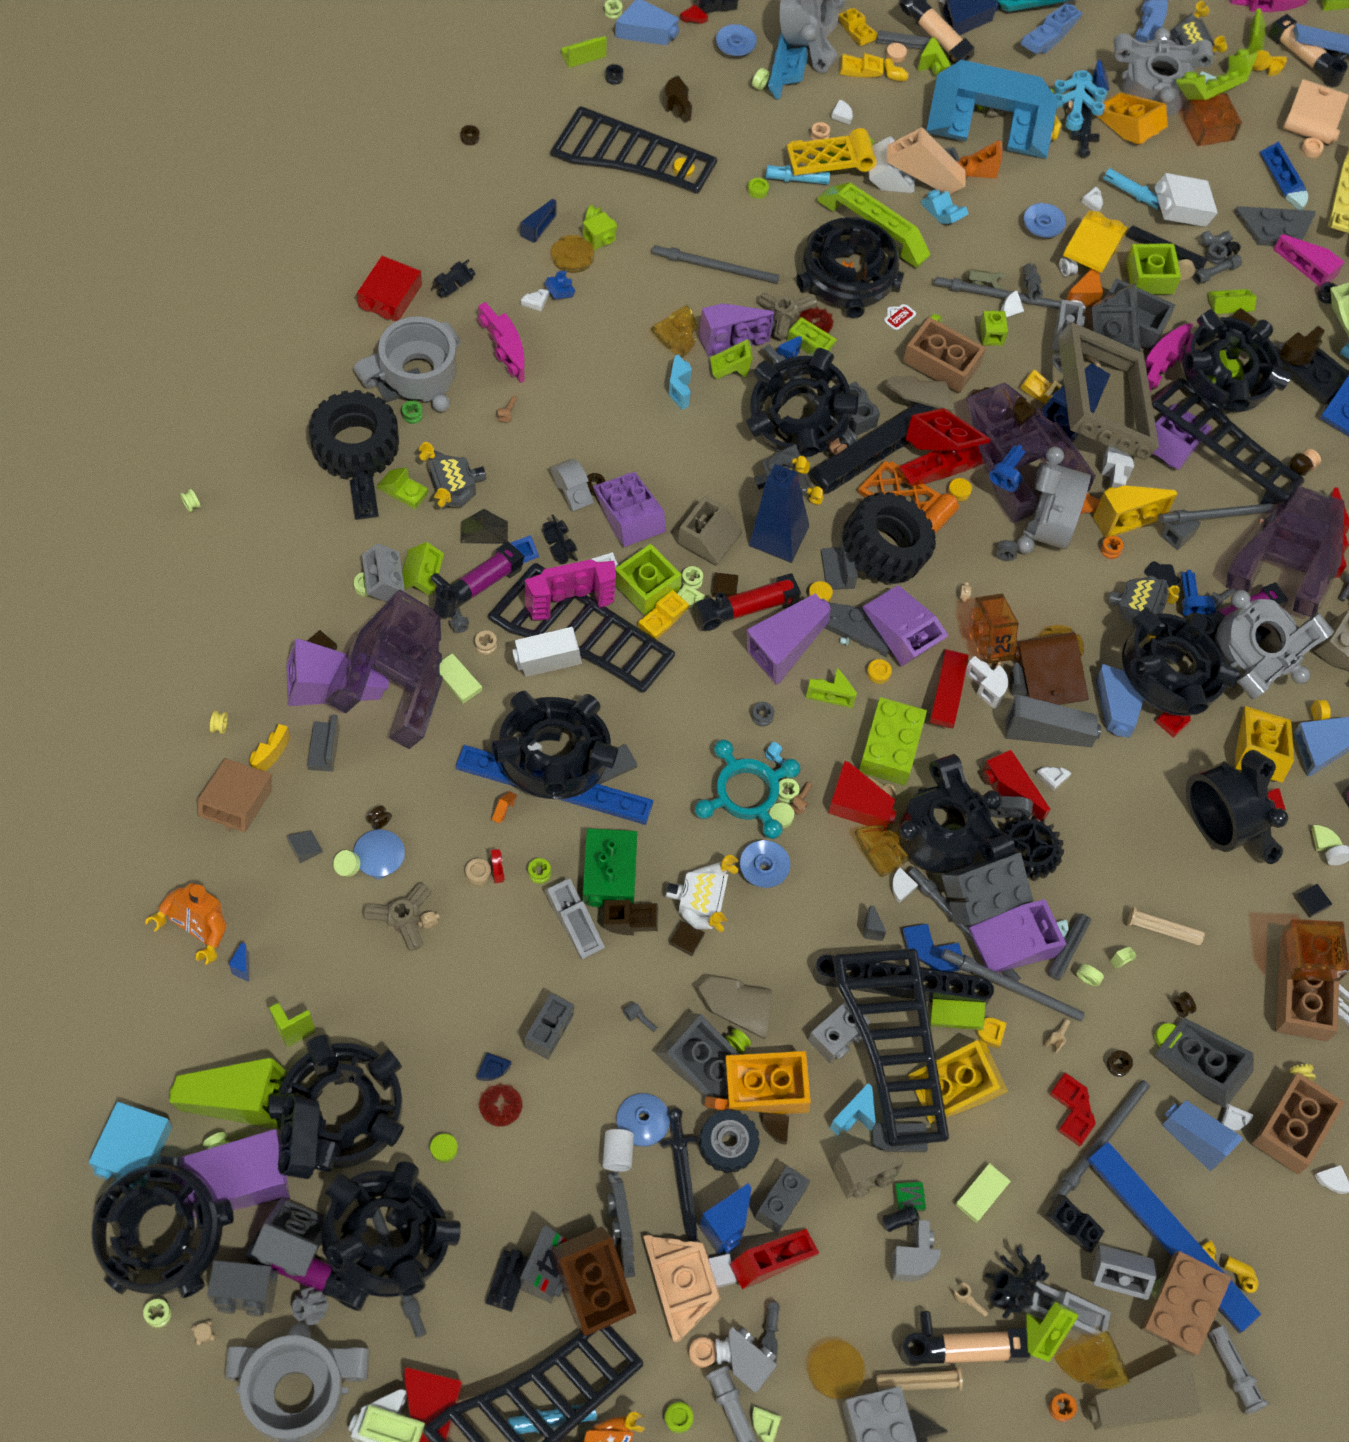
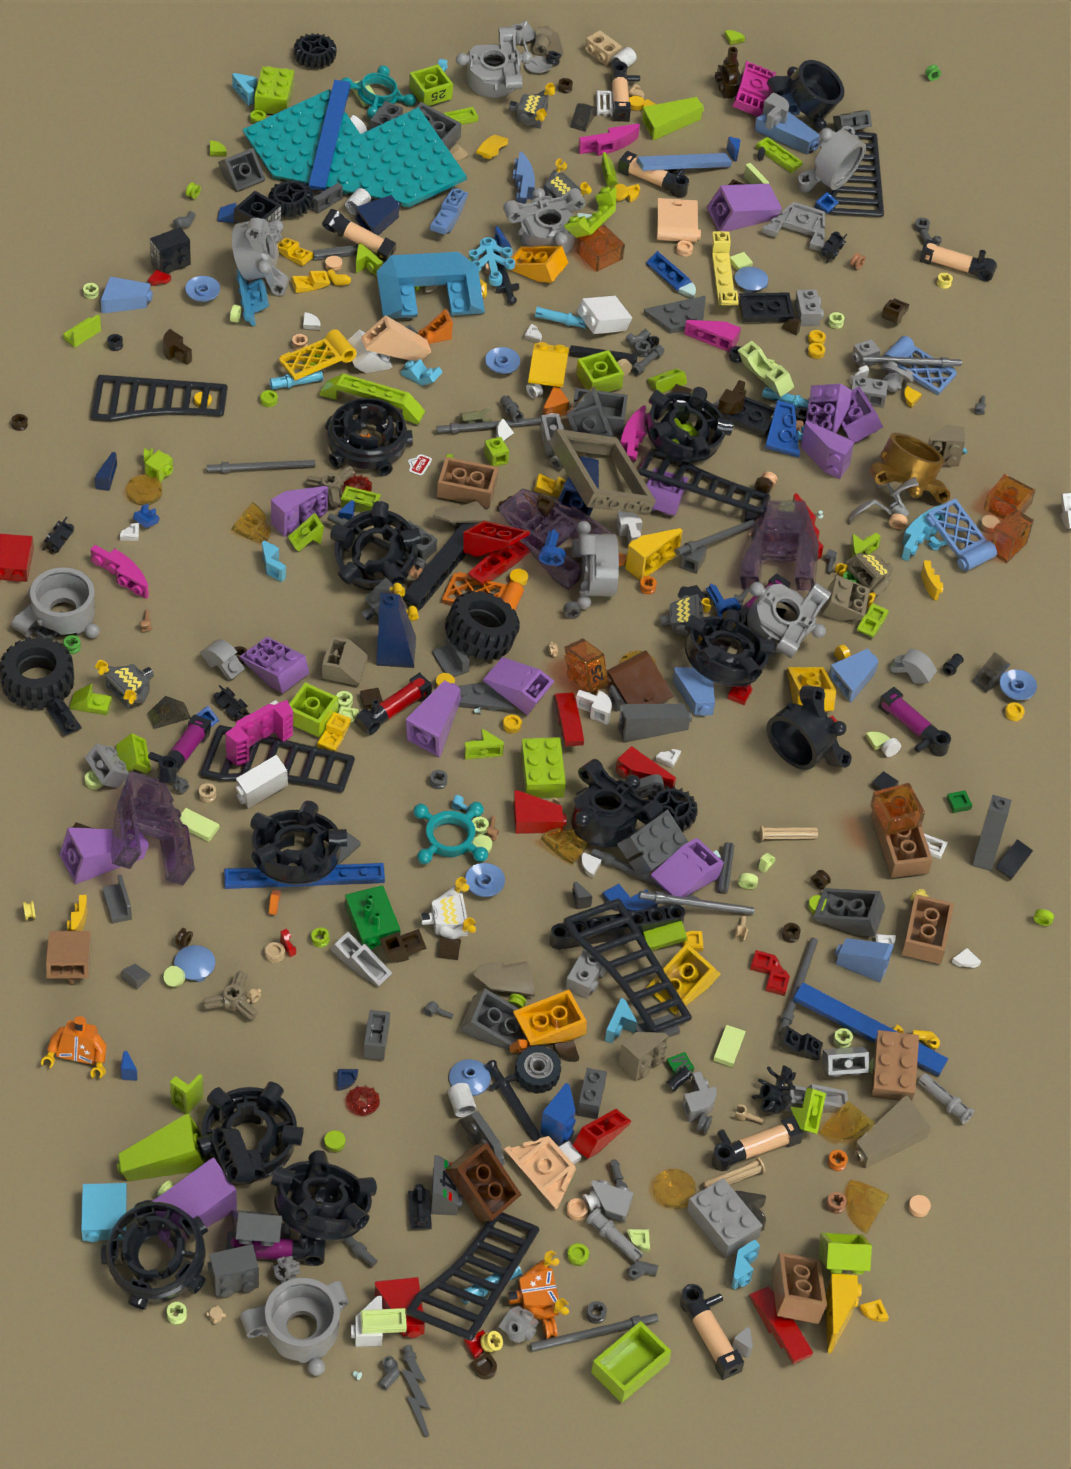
camera: 20 degrees left, 10 degrees down
none -> dark grey bush [697,1113,713,1134]
none -> yellowish green bush [833,1028,853,1048]

